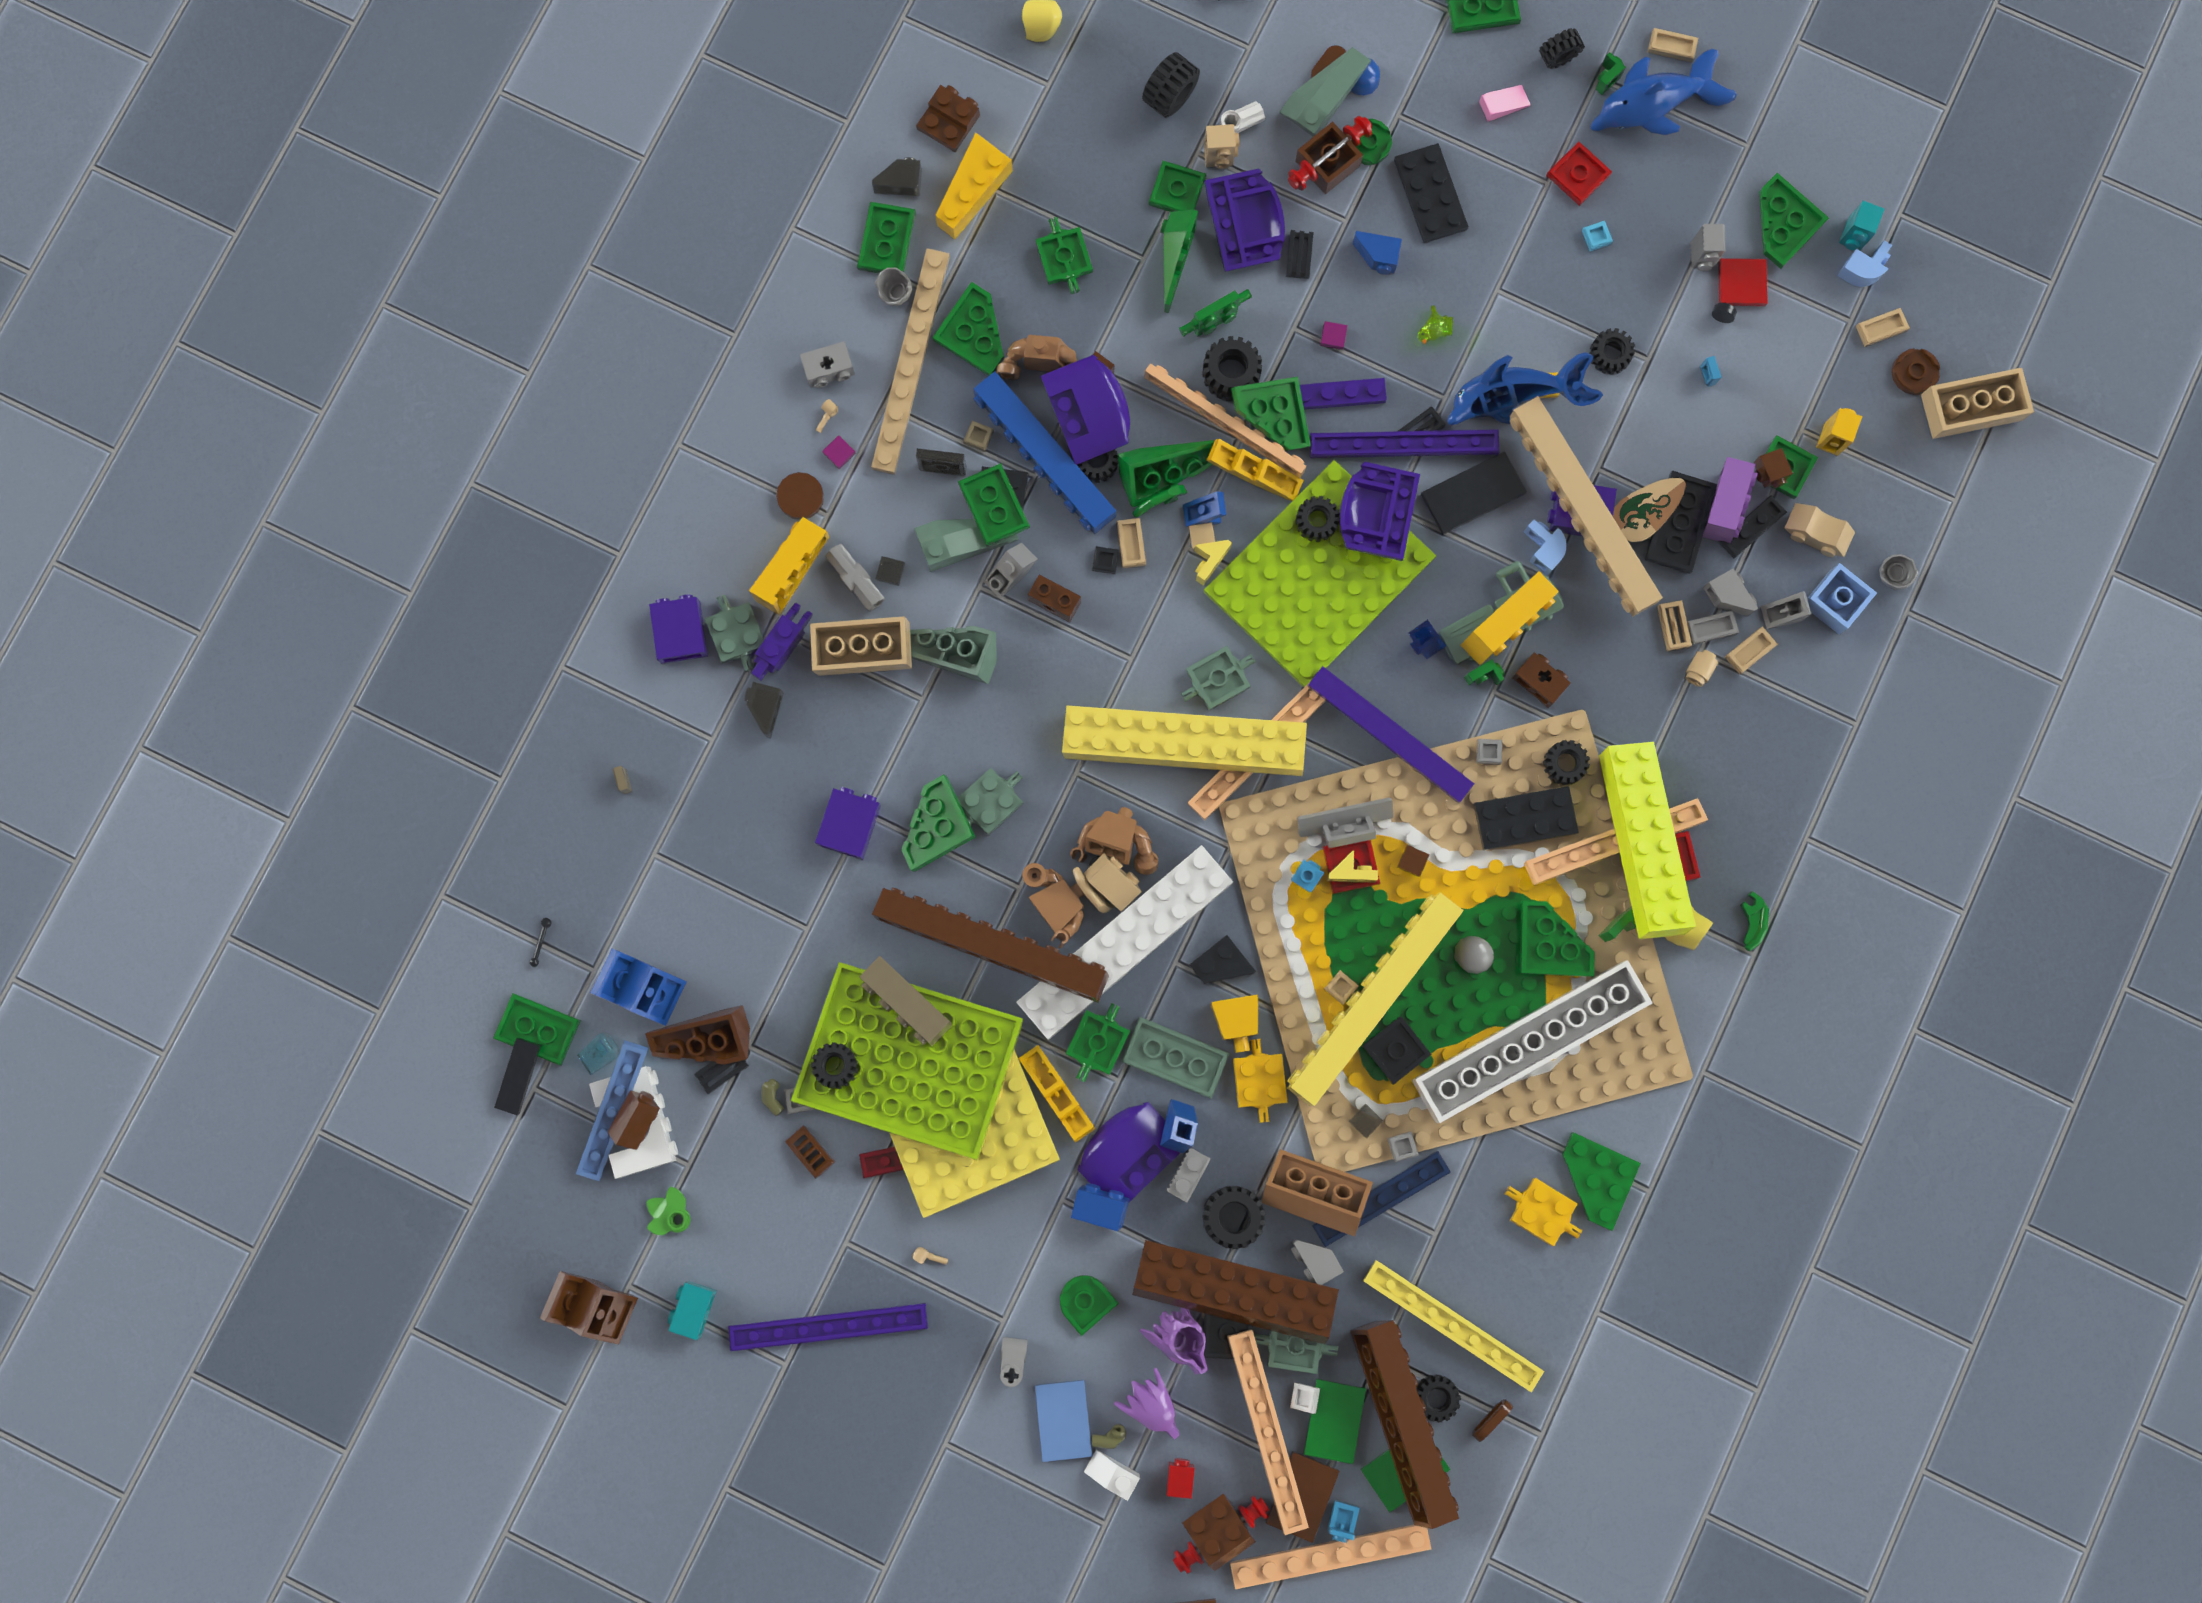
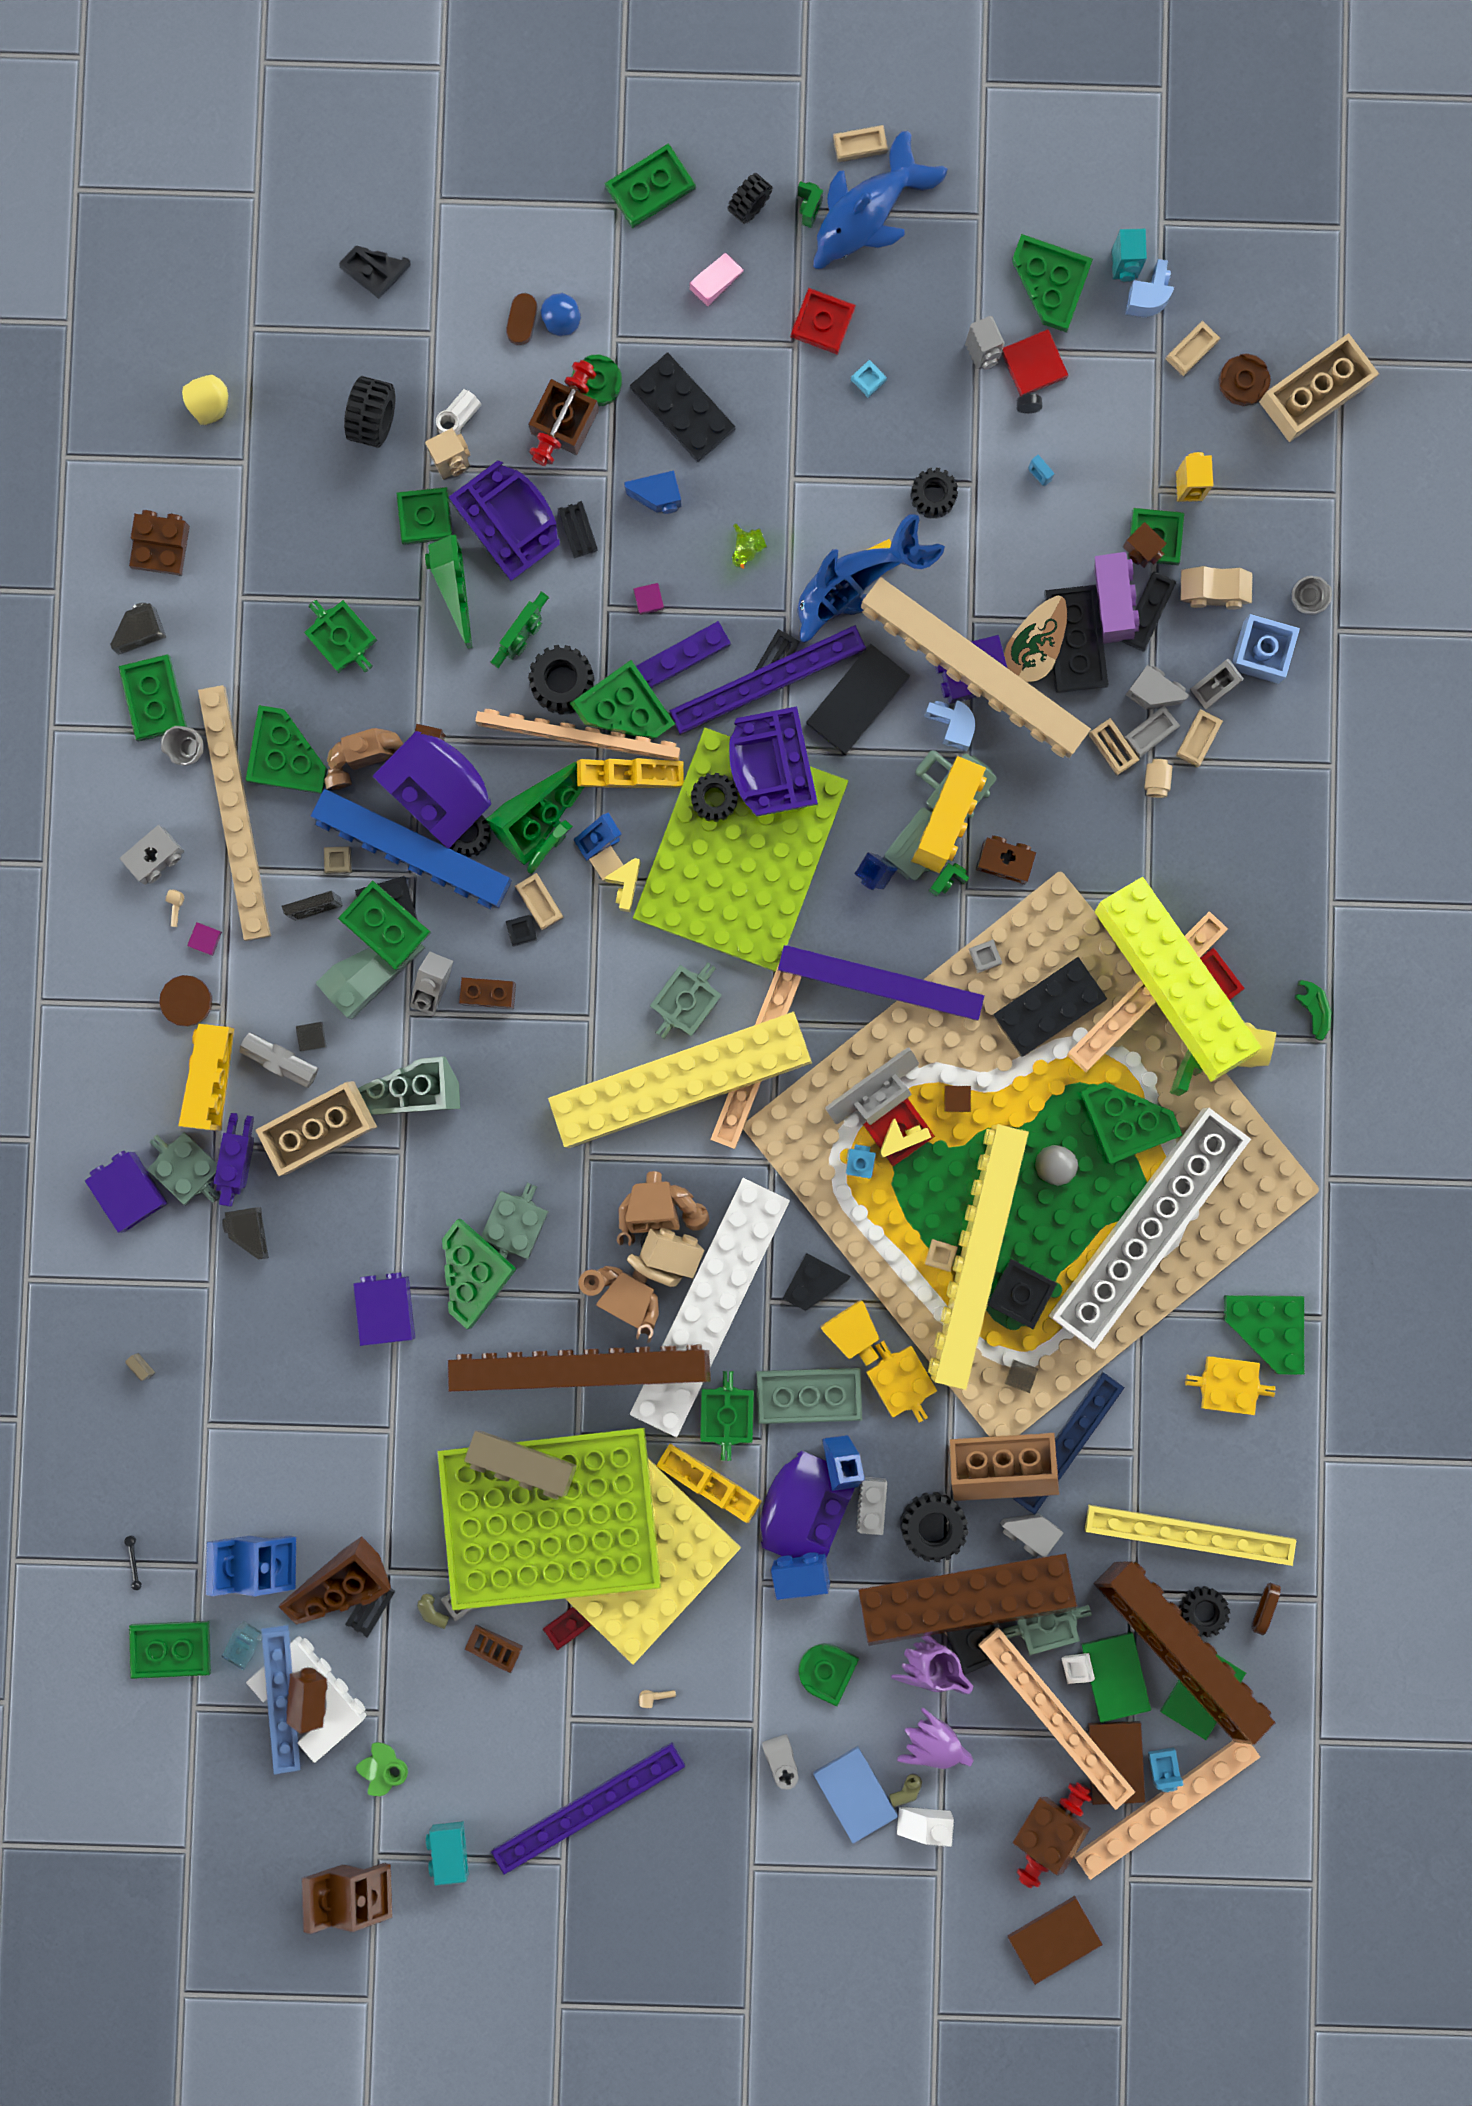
camera: 25 degrees left, 5 degrees up
black tile [494,1038,541,1115] -> none
black tyre [811,1042,858,1089] -> none
yellow wedge [935,133,1013,239] -> none
red brick [1166,1458,1195,1499] -> none
sand green wedge [1279,47,1371,137] -> none
light grey tile [1387,1131,1419,1162] -> none
black tyre [1543,740,1590,785] -> none

